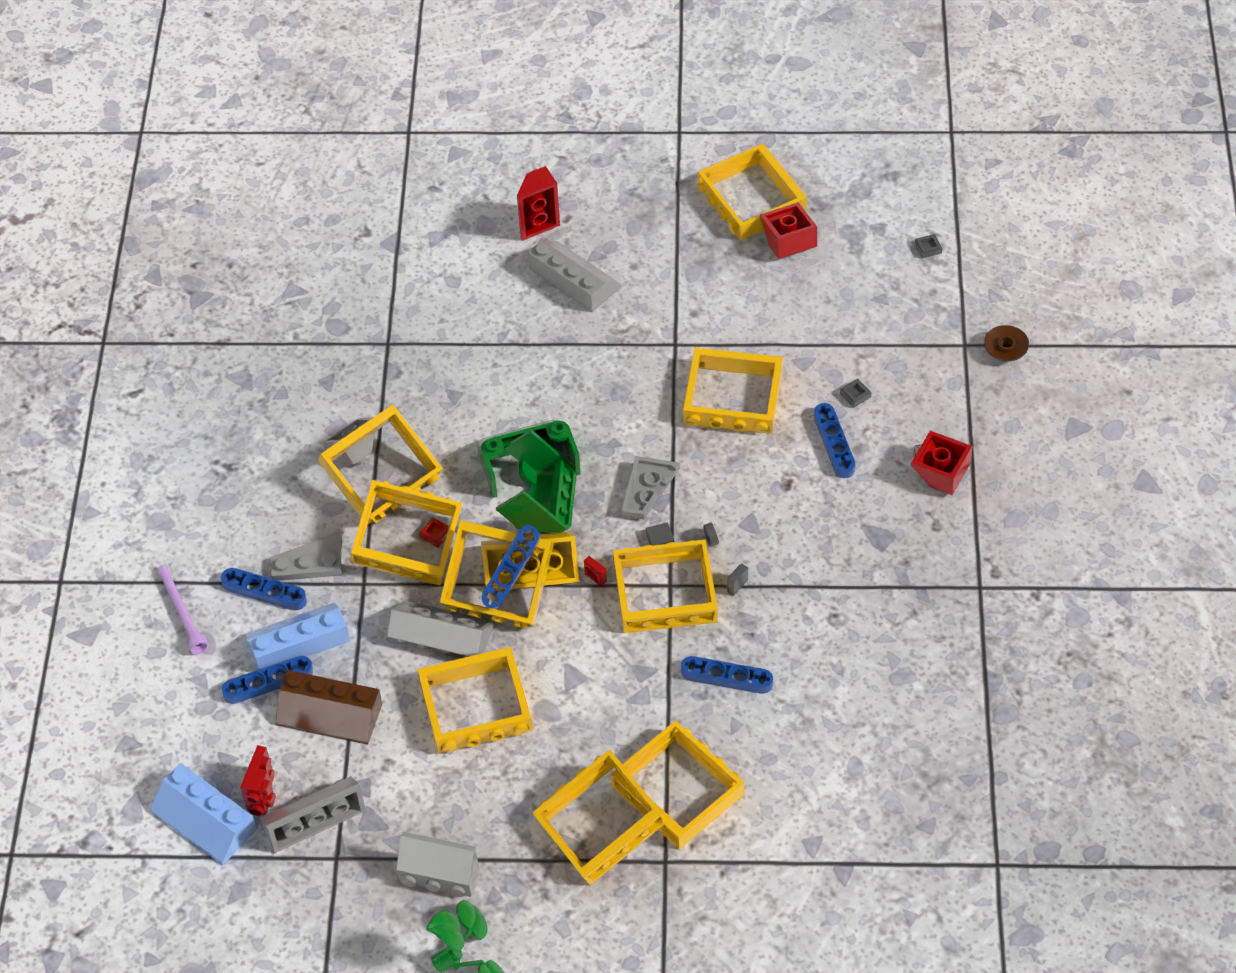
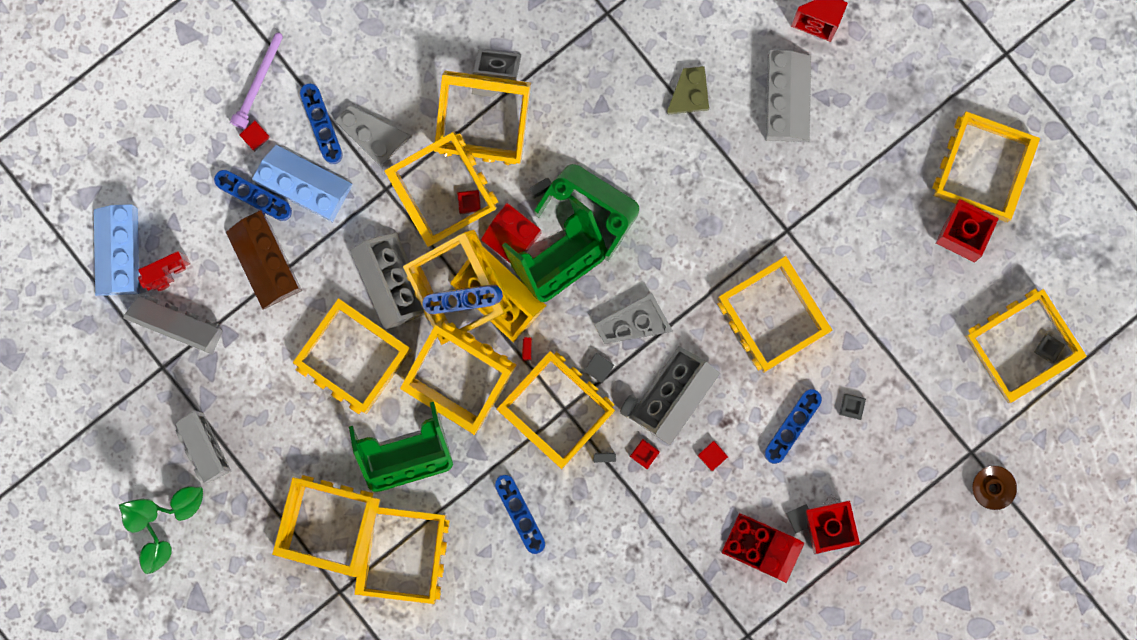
camera: 55 degrees right, 30 degrees up
none -> red tile [239,121,270,152]
none -> green windscreen [349,401,453,492]
none -> yellow window [400,319,517,435]
none -> red slope [481,203,542,263]
none -> dark grey tile [530,178,552,199]
none -> light grey slope [629,346,720,445]
none -> red tile [630,439,660,469]
none -> olive wing [667,66,709,115]
none -> red tile [697,441,728,472]
none -> red slope [721,513,805,583]
none -> dark grey tile [786,504,809,533]
none -> yellow window [965,288,1087,403]

